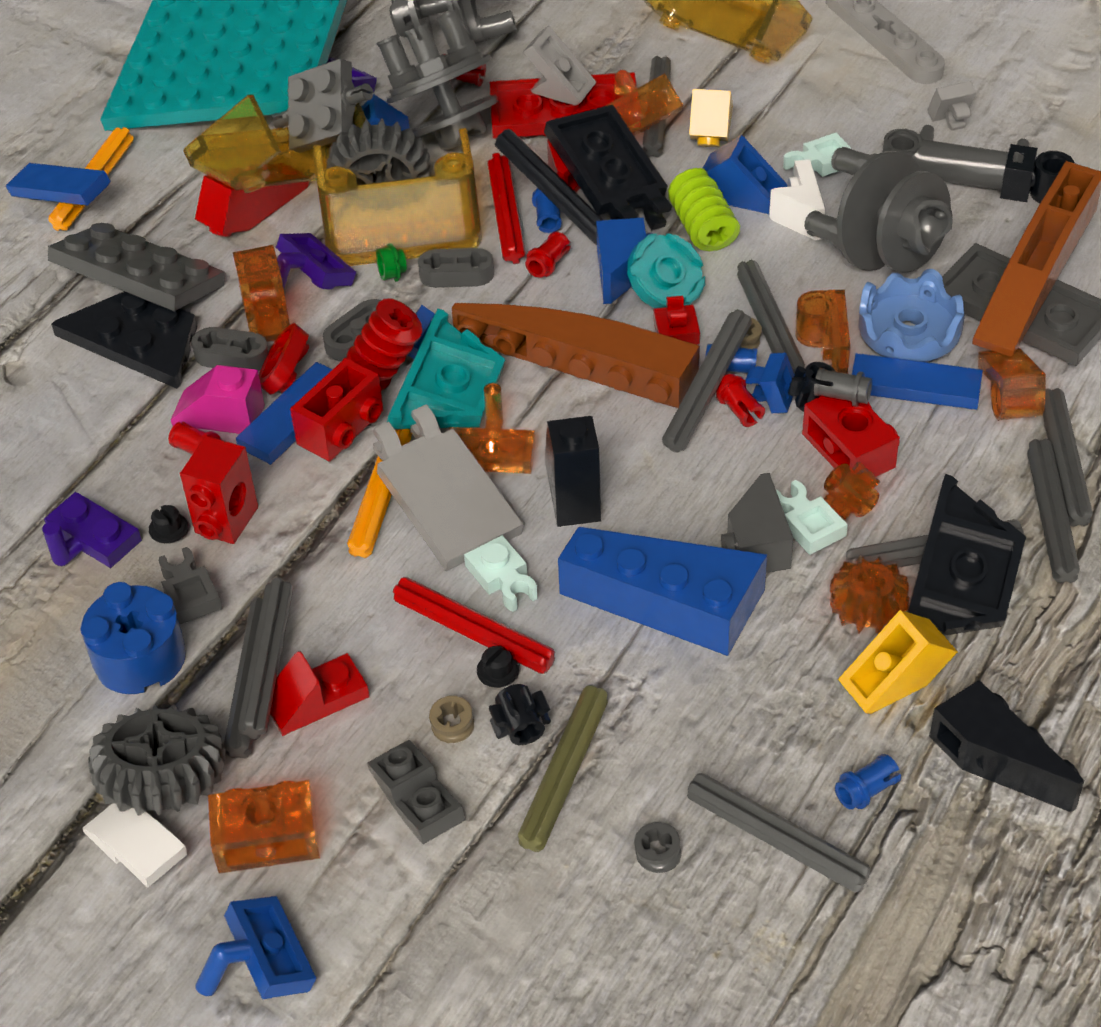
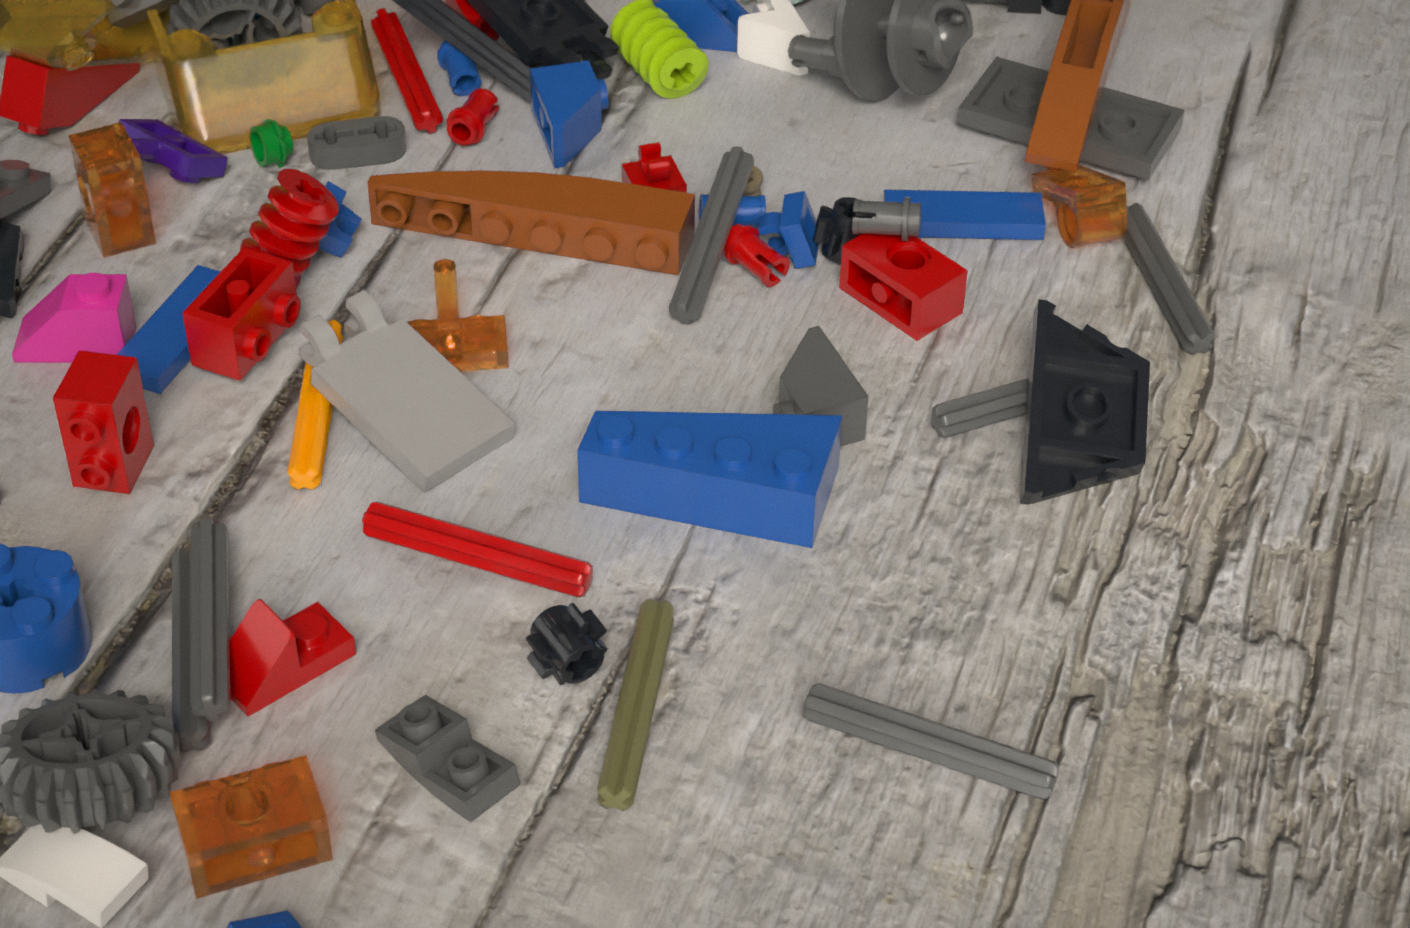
camera: 15 degrees left, 5 degrees down
black piece [149,505,188,544] -> none
dark grey plate [159,547,223,625] -> none
red pin [168,421,221,455] -> none
dark grey beam [191,327,269,371] -> none
red plate [259,323,310,395] -> none
dark grey plate [323,299,381,361] -> none
teal wing [387,308,505,429] -> none
dark tan bush [429,696,474,743] -> none
light aqua plate [464,535,538,612] -> none
black piece [476,646,519,688] -> none
black slope [545,416,601,527] -> none
teal tile [627,233,705,308] -> none
dark grey bush [634,822,682,873] -> none
dark grey axle [737,259,805,374] -> none
light aqua plate [776,480,848,555] -> none
clear orange plate [795,290,850,374] -> none
clear orange gear [824,462,880,519] -> none
clear orange gear [830,555,910,634] -> none
blue pin [835,754,901,810] -> none
yellow slope [838,610,958,714] -> none
medium blue plate [858,269,965,362] -> none
black slope [929,680,1085,812] -> none
dark grey axle [1027,439,1080,583] -> none

